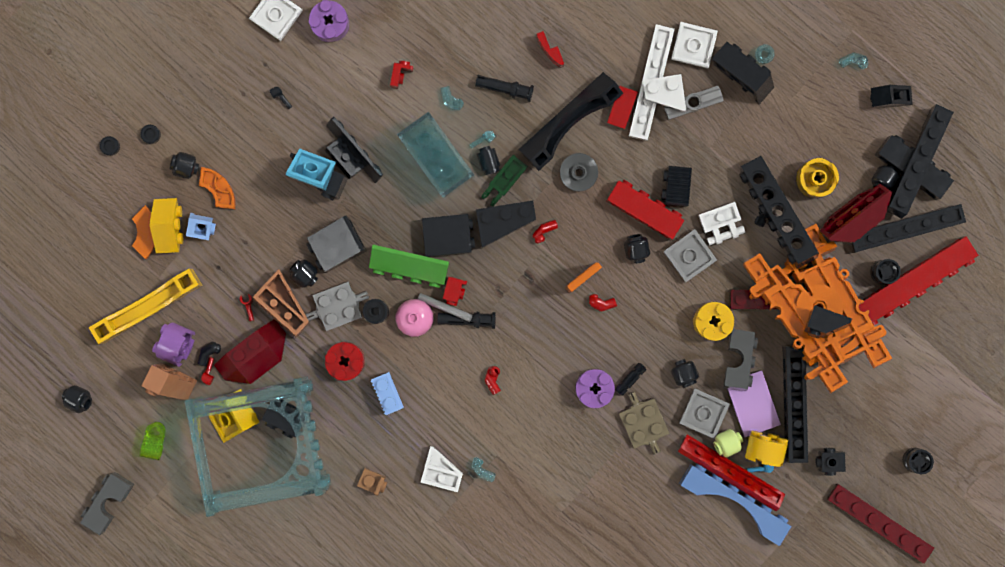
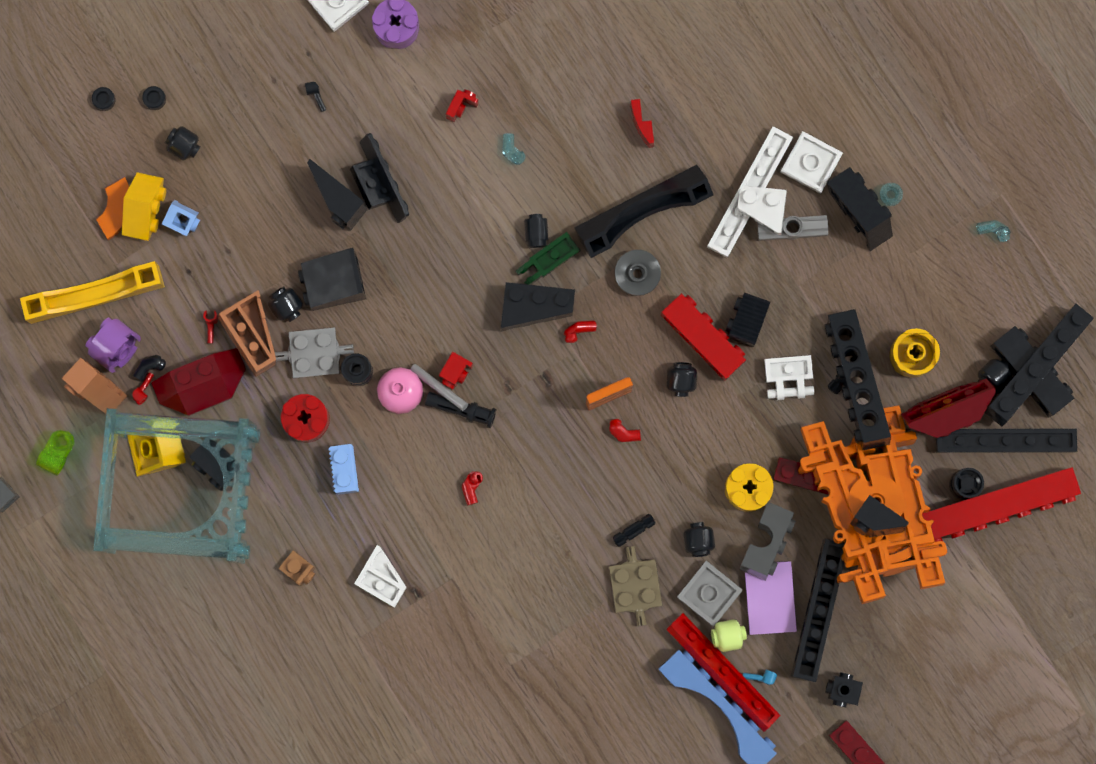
camera: 25 degrees right, 5 degrees down
orange tile [199,167,236,209] -> none
medium azure slope [286,149,336,191] -> none
bright green slope [369,245,450,288] -> none
clear light blue brick [397,112,475,200] -> none
black panel [422,214,475,257] -> none
clear light blue hand [469,131,496,148] -> none
clear light blue arm [471,457,496,482] -> none
black pin [475,75,534,102] -> none
medium lavender brick [575,369,615,408] -> none
red slope [607,86,638,129] -> none
light grey plate [663,229,717,283] -> none
yellow brick [745,430,788,467] -> none
black slope [870,84,913,108] -> none
black wheel [902,447,934,475] -> none

